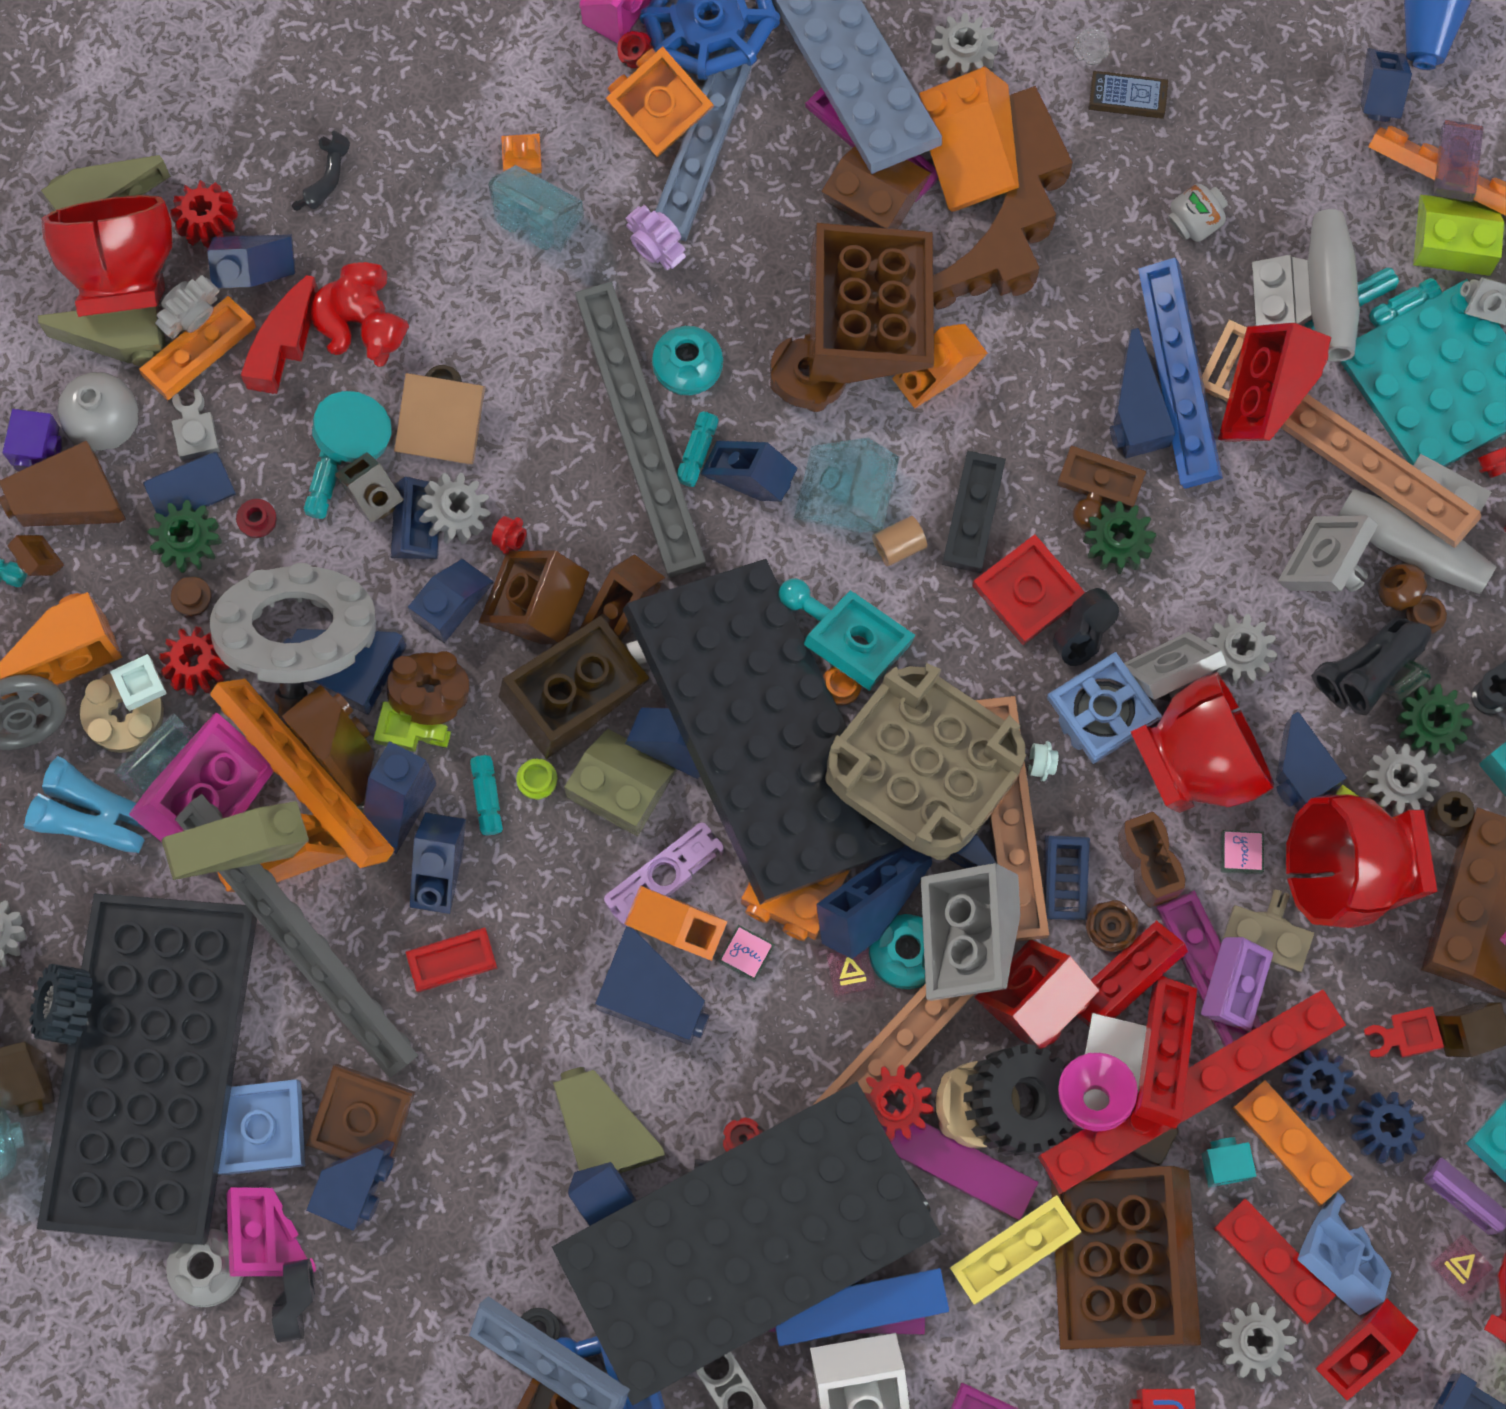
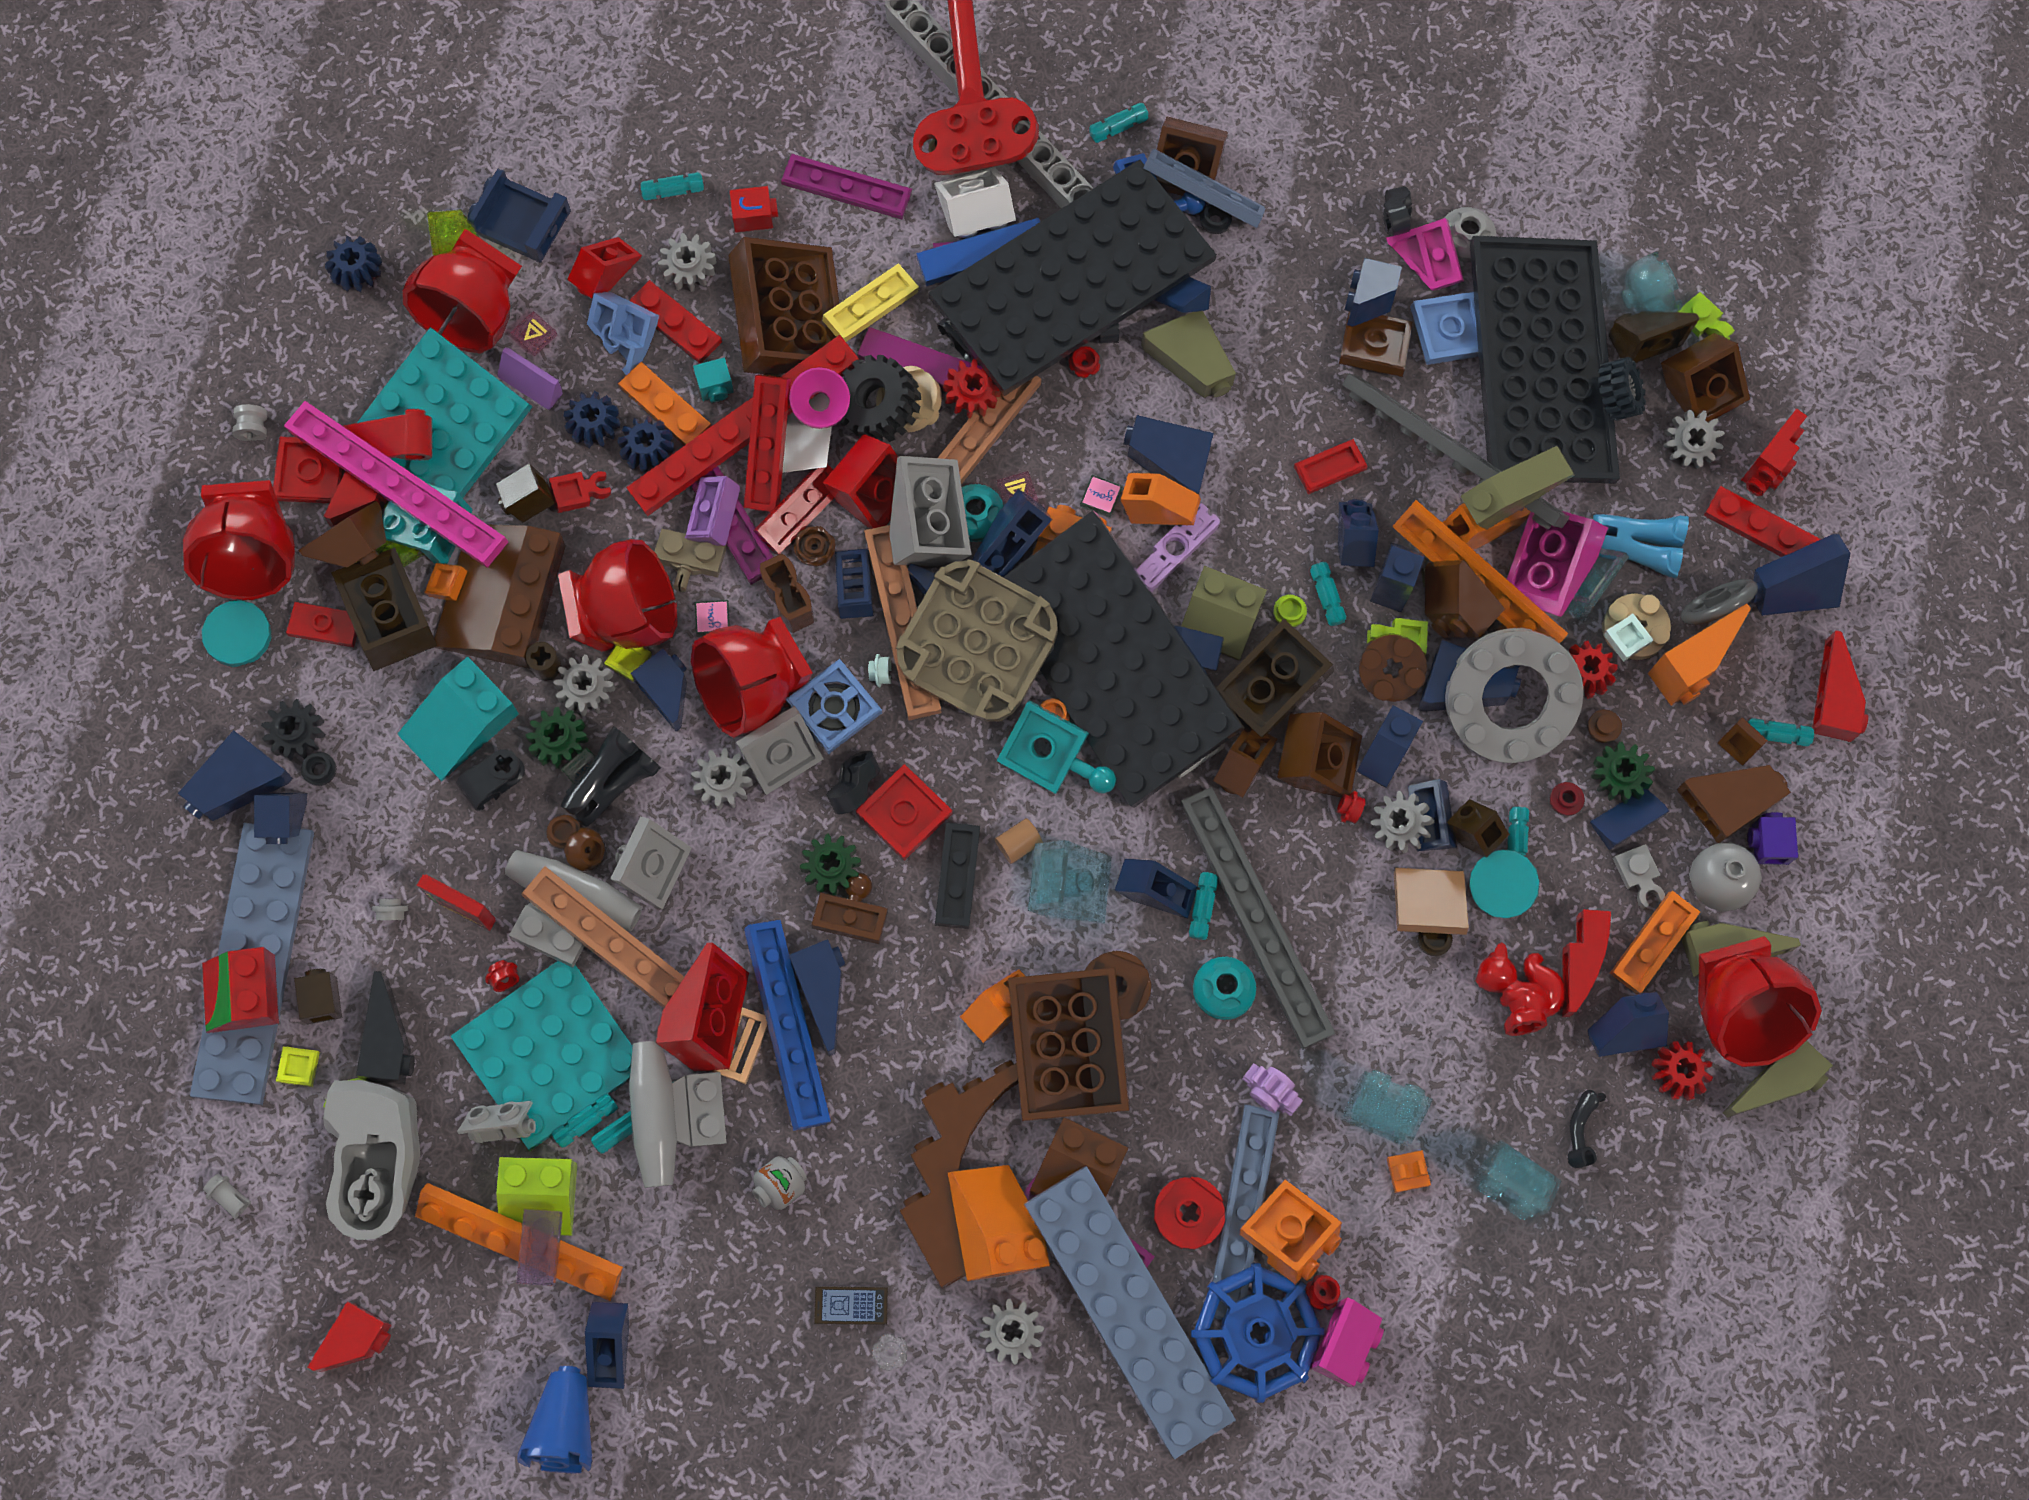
camera: 170 degrees right, 0 degrees up
light grey gear [155,275,220,339] -> none
none -> red plate [1154,1177,1225,1250]
none -> clear light blue slope [1473,1140,1561,1220]

